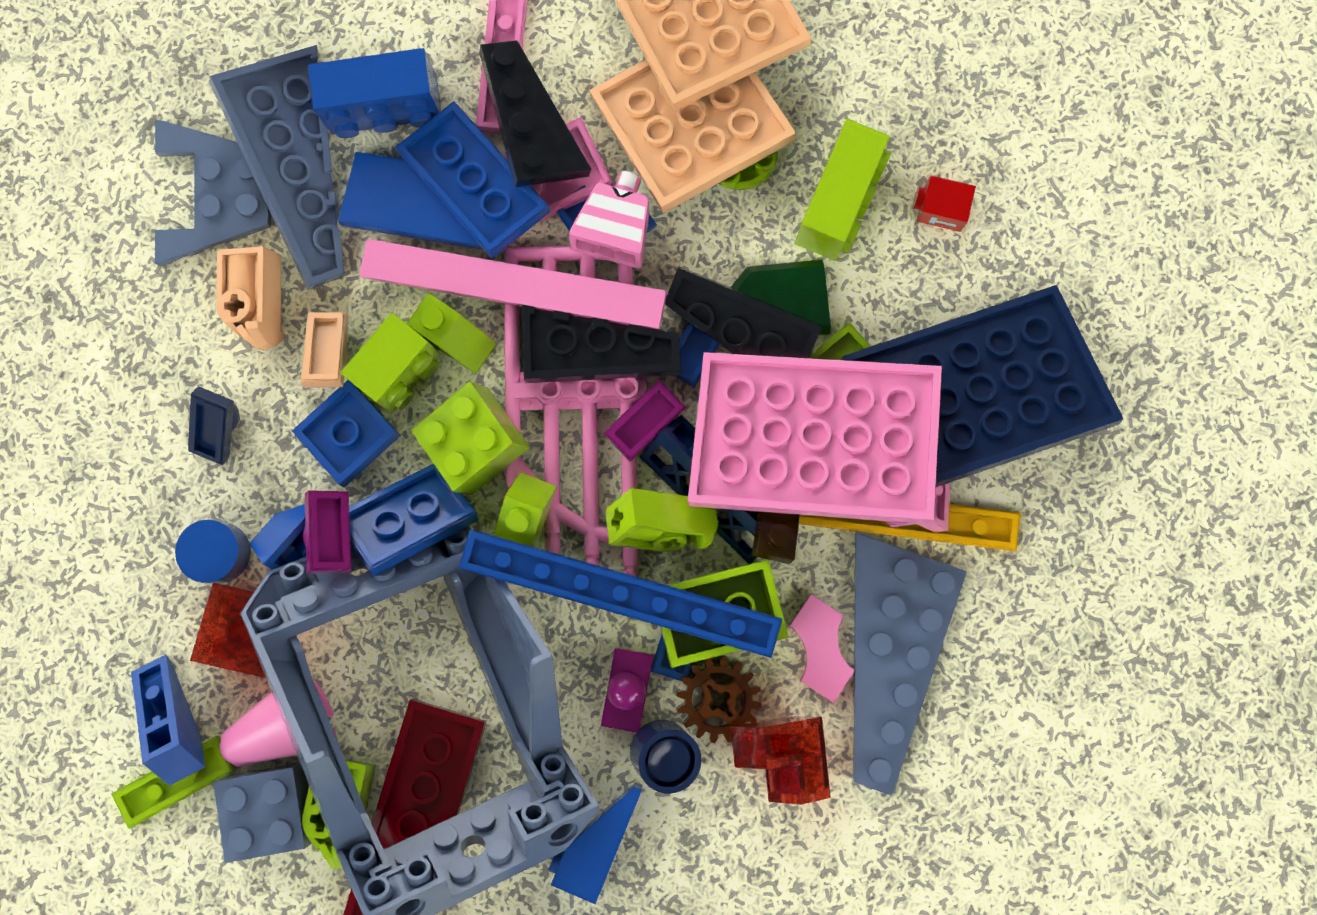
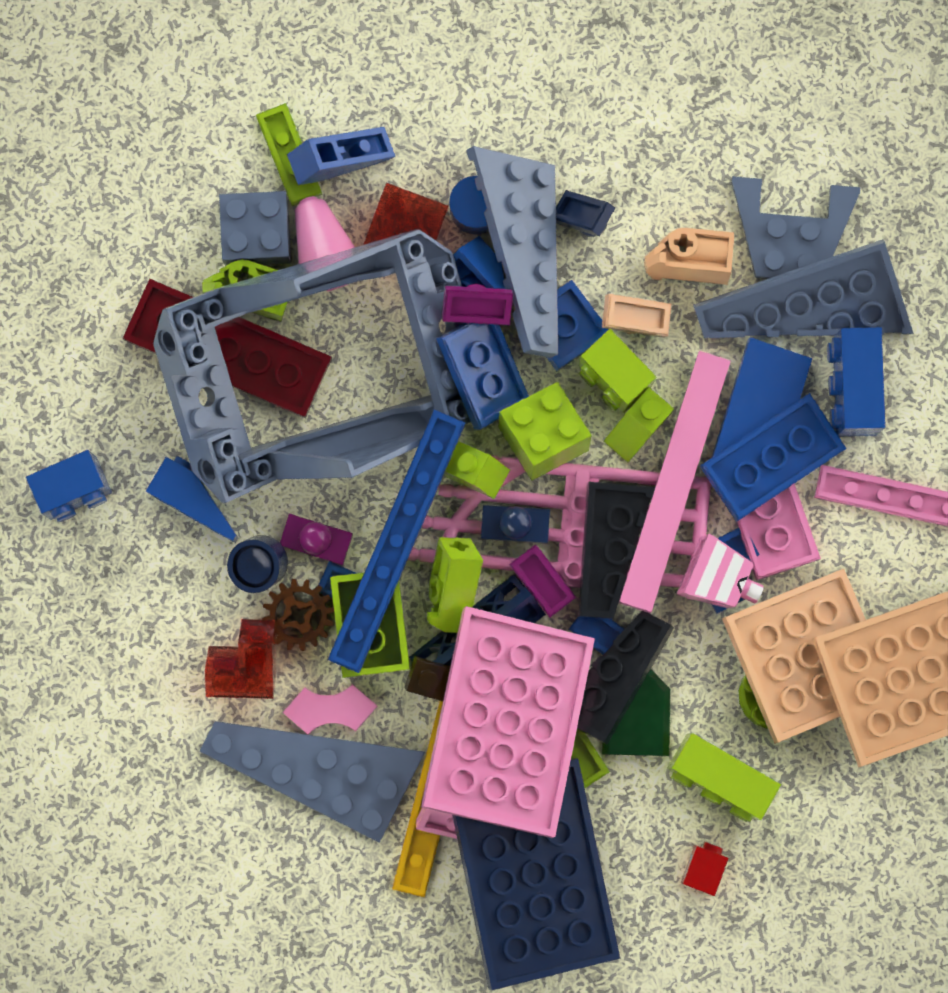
camera: 90 degrees right, 0 degrees up
black wing [479,40,592,187] -> none
none -> sand blue wing [466,146,558,358]
none -> dark blue tile [481,505,550,544]

